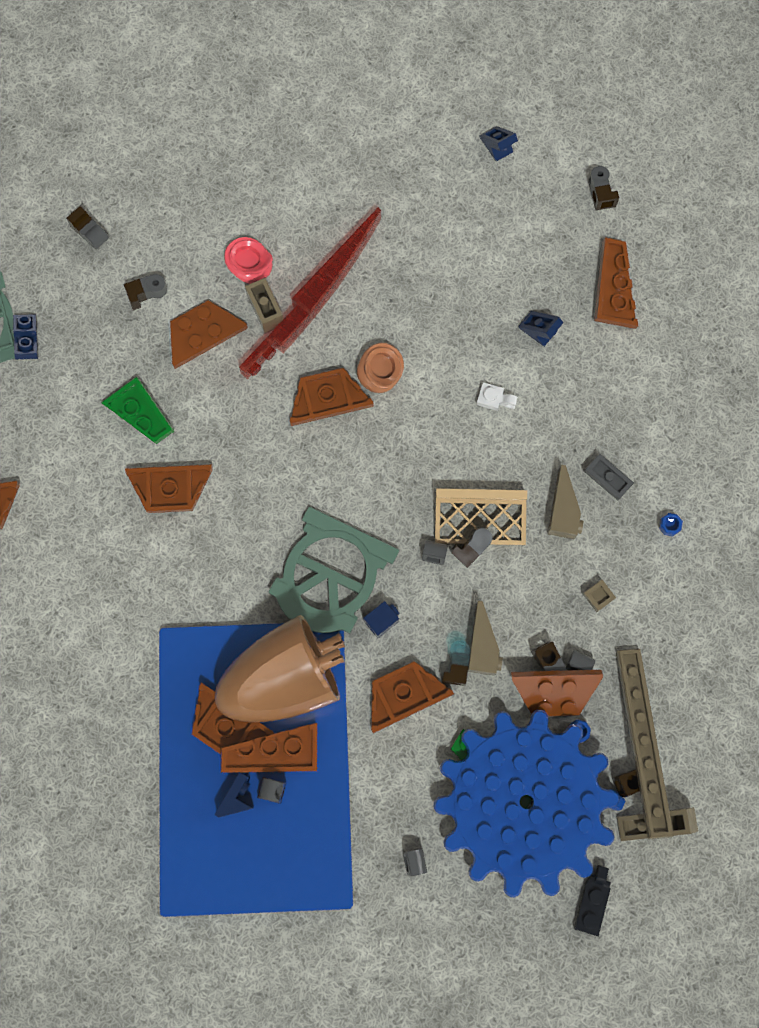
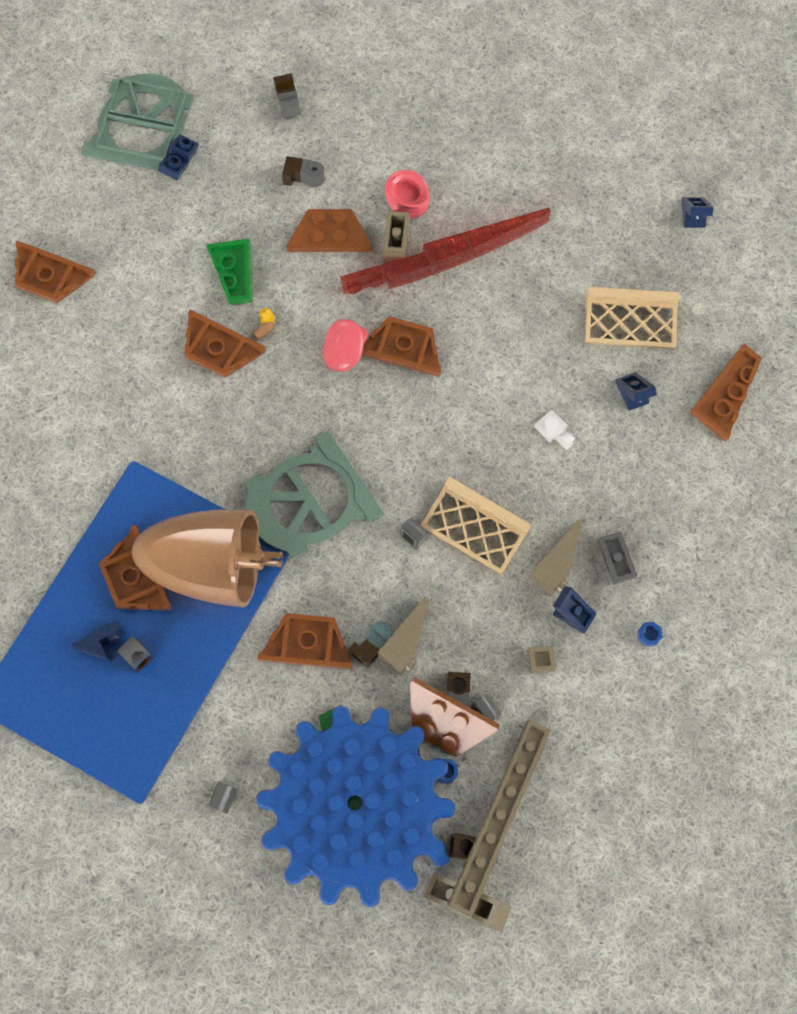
camera: 30 degrees right, 5 degrees down
dark orange wing [220,722,317,773] -> none
nougat piece [357,343,404,393] -> none
dark blue brick [363,601,400,639] -> none
leg [450,526,492,568] -> none
black hinge [574,865,611,937] -> none
leg [589,166,619,211] -> none
none -> arm [252,308,275,342]
none -> coral piece [323,319,368,372]
none -> dark blue slope [553,586,597,634]
none -> tan fence [585,287,680,349]

